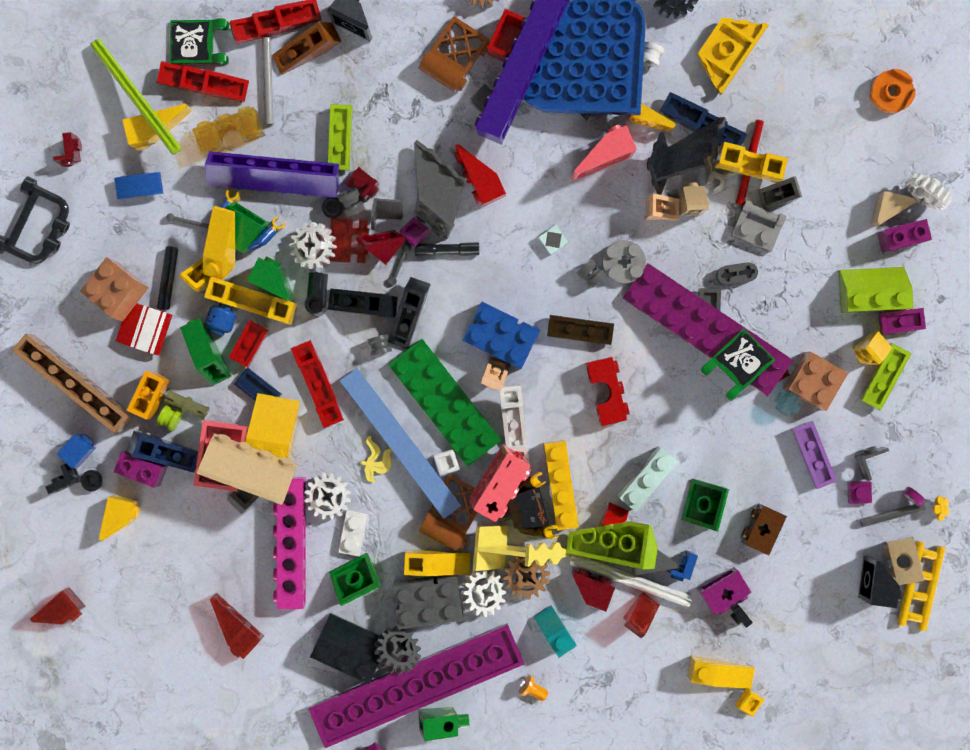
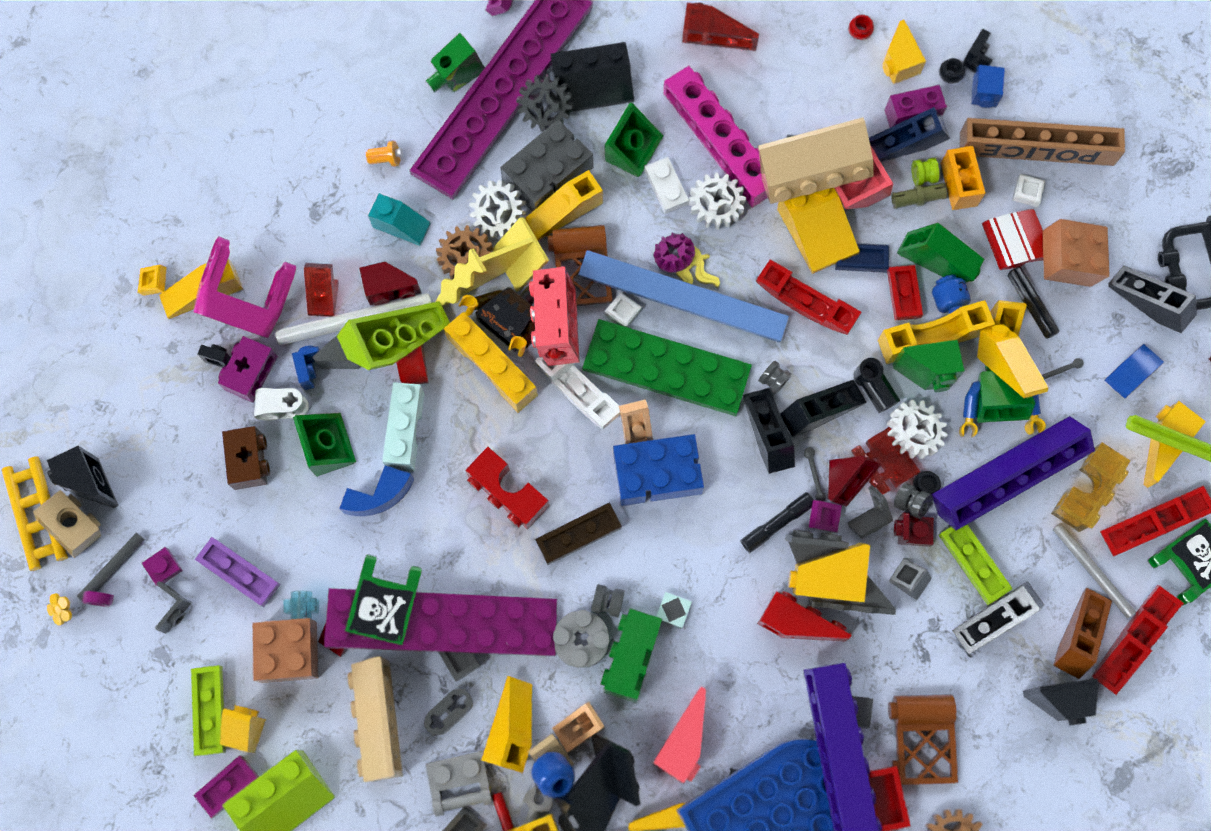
camera: 145 degrees right, 15 degrees down
none -> dark pink connector [193,236,296,338]
none -> white piece [254,388,309,421]
none -> blue brick [339,465,414,516]
none -> tan slope [348,656,403,782]
none -> yellow slope [481,676,532,773]
none -> blue head [531,752,575,798]
none -> green wedge [600,608,662,703]
none -> magenta gear [653,232,695,273]
none -> yellow slope [788,543,870,602]
none -> red plate [848,15,874,40]
none -> dark grey slope [889,558,931,600]
none -> slope [952,581,1045,654]
none -> white tile [1012,174,1045,207]
none -> black slope [1108,265,1197,333]

